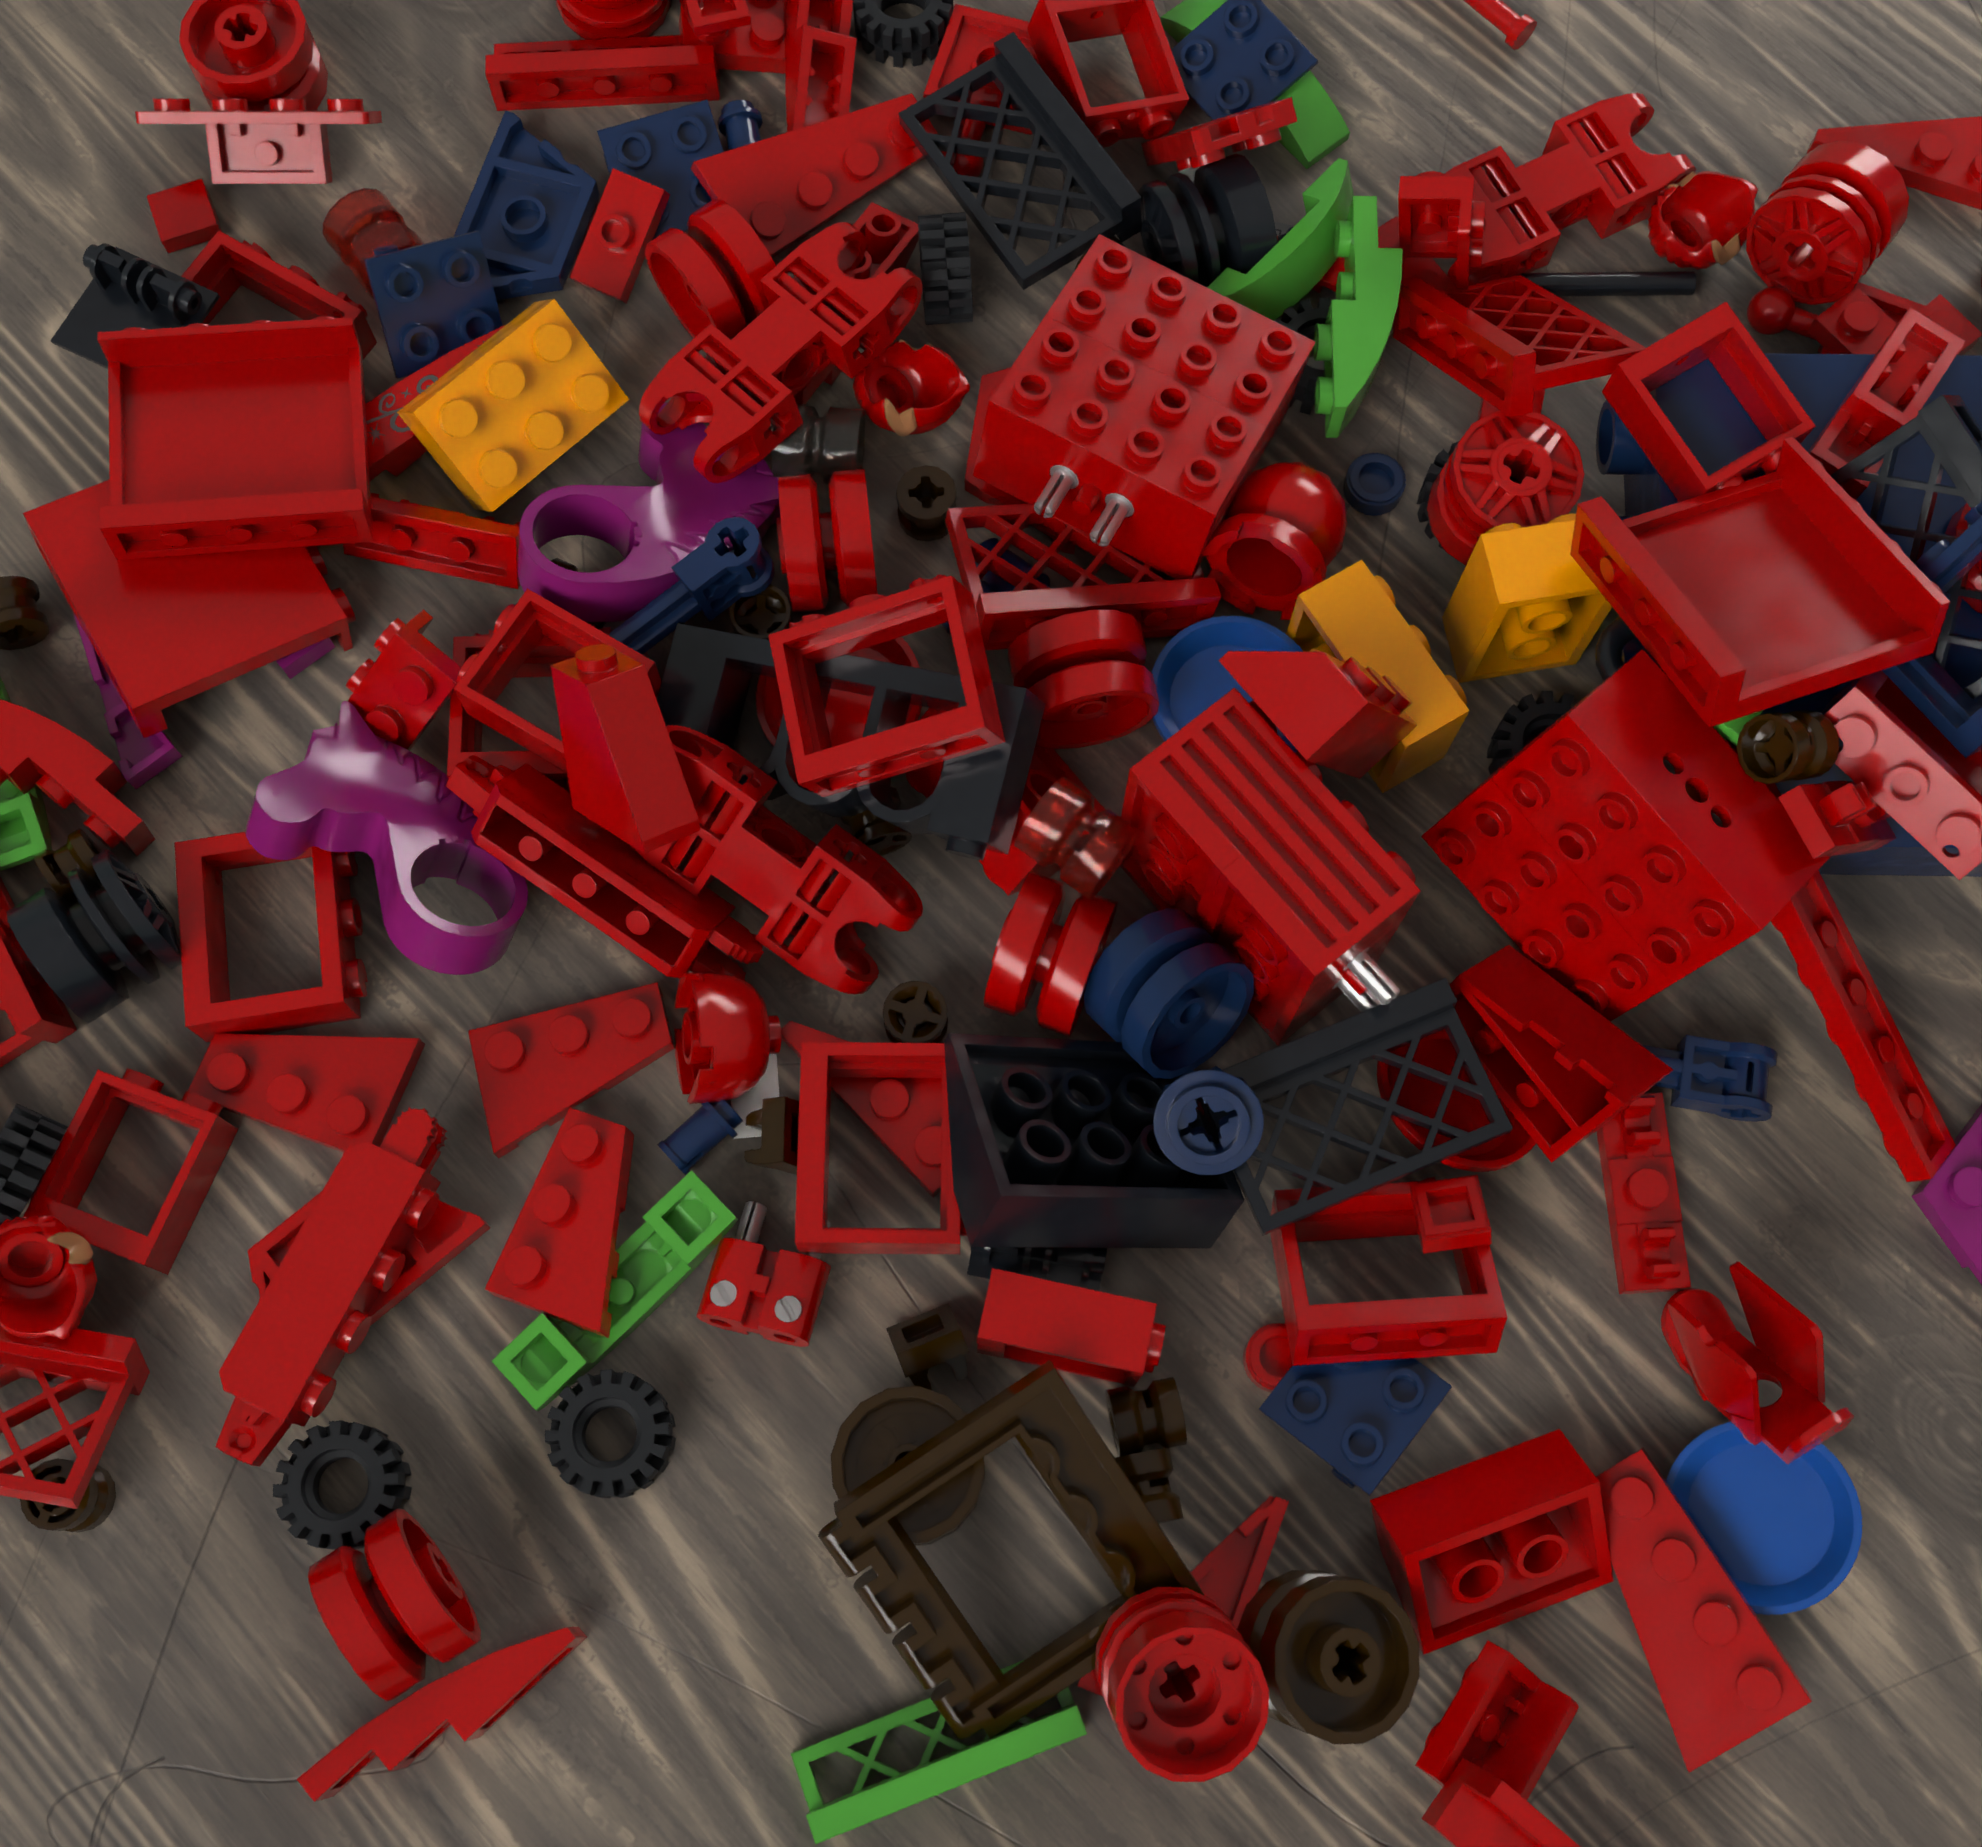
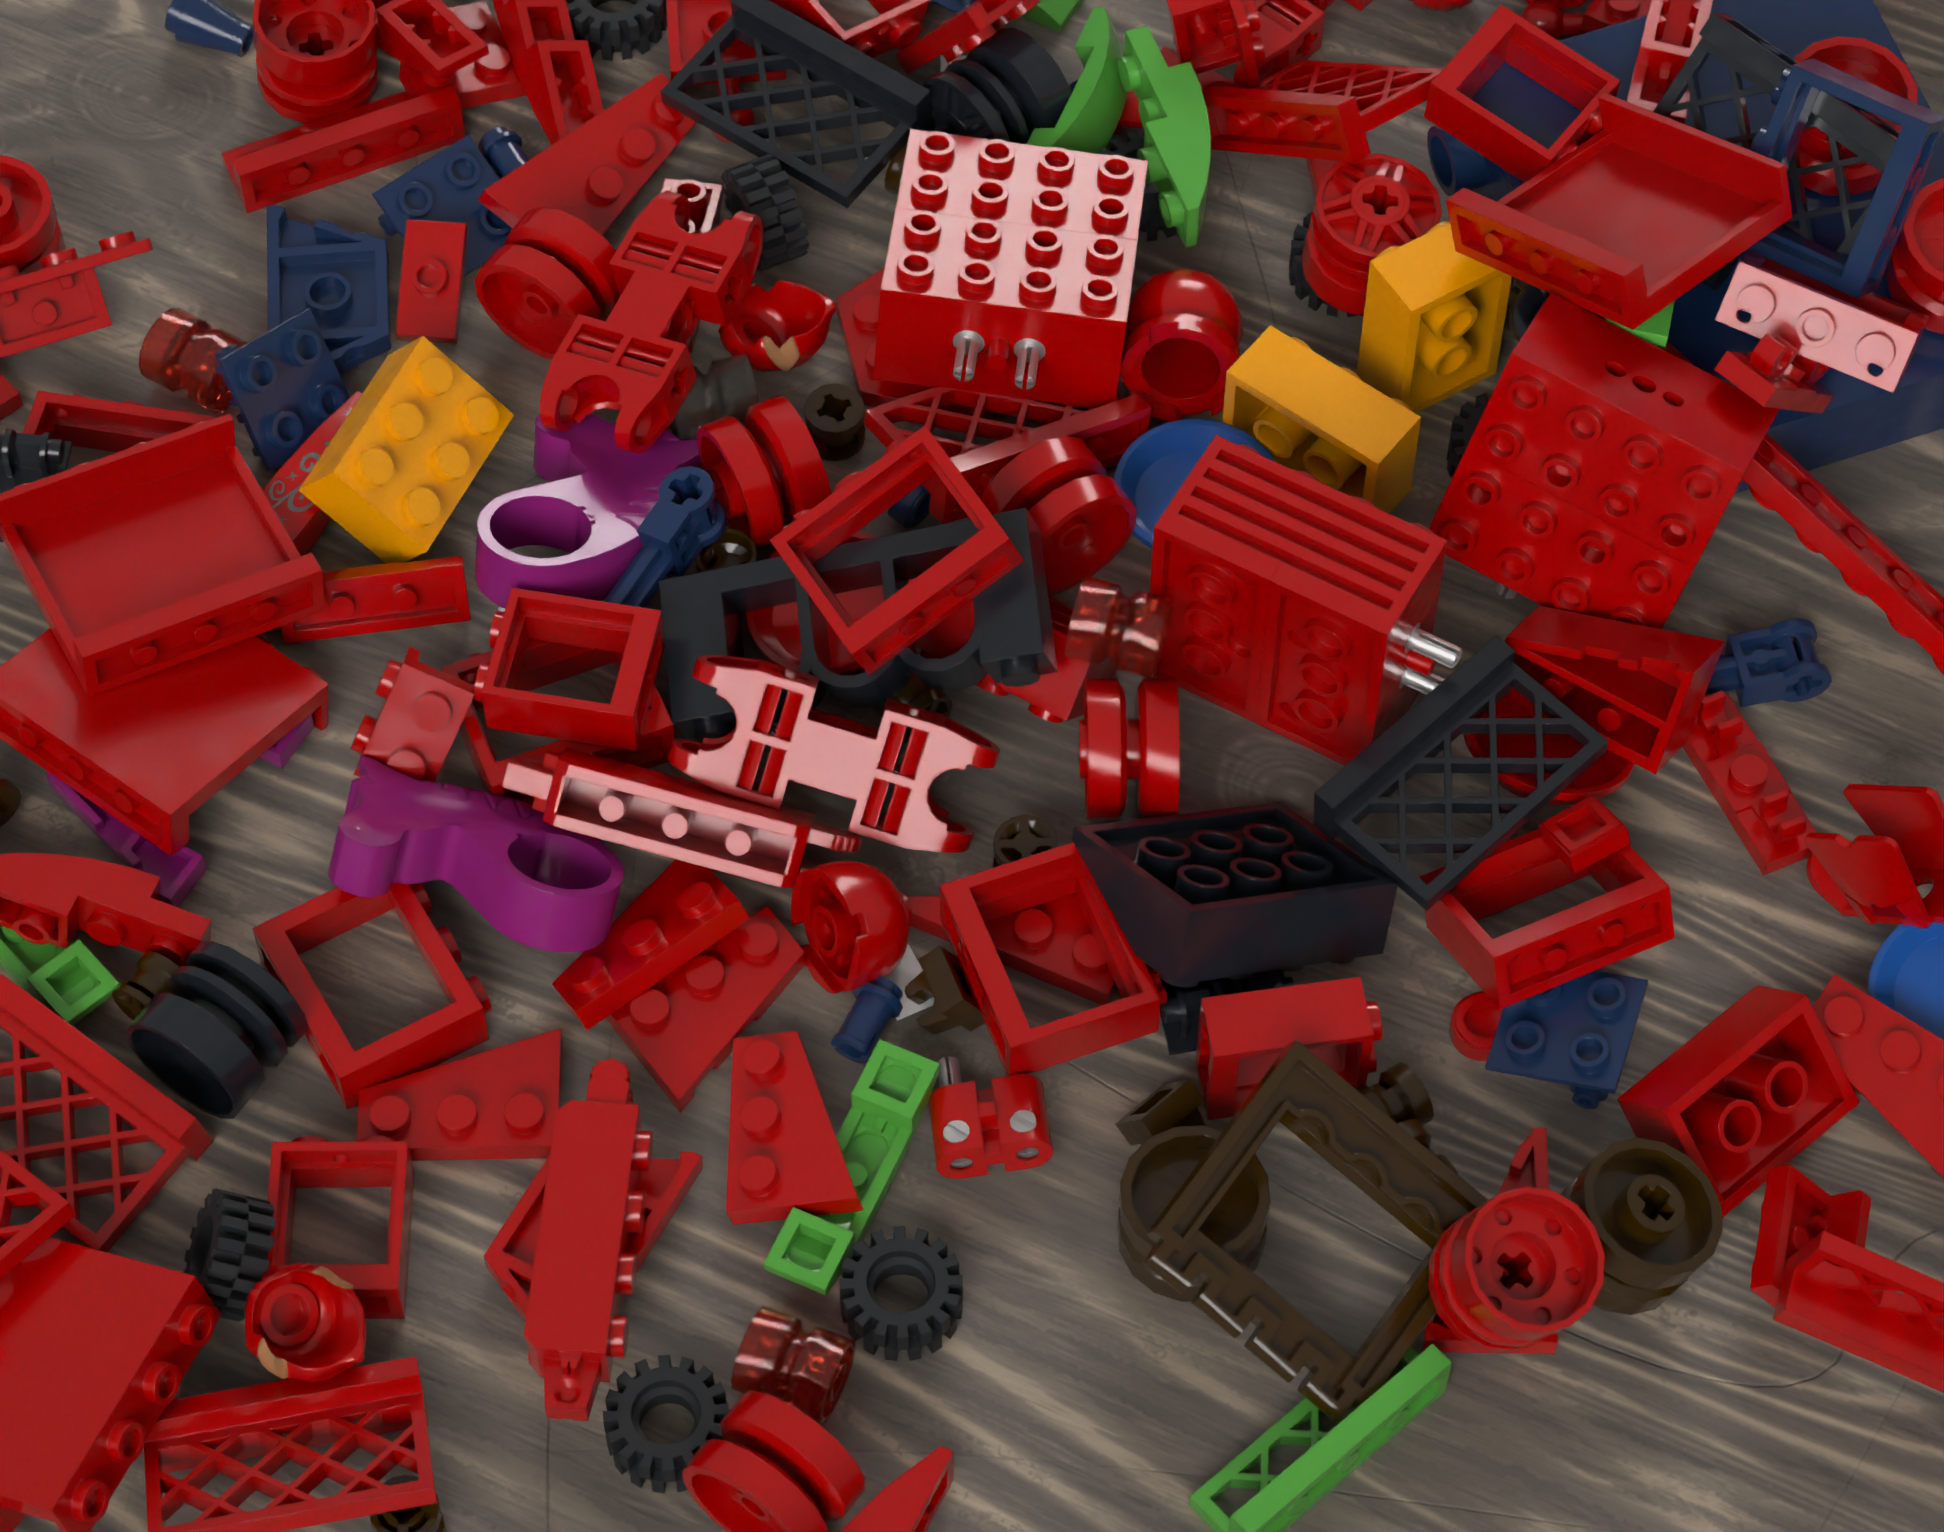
camera: 20 degrees left, 15 degrees down
red slope [550,644,700,854] -> none
dark blue wheel [1084,908,1254,1079] -> none
dark blue gear [1153,1066,1264,1175] -> none
red slope [1218,651,1417,779] -> none
dark blue tile [1343,453,1406,516] -> none
black bar [1520,271,1696,297] -> none
dark brown wheel [1737,710,1840,784] -> none
none -> red wing [552,859,750,1031]
none -> clear red wheel [731,1306,856,1424]

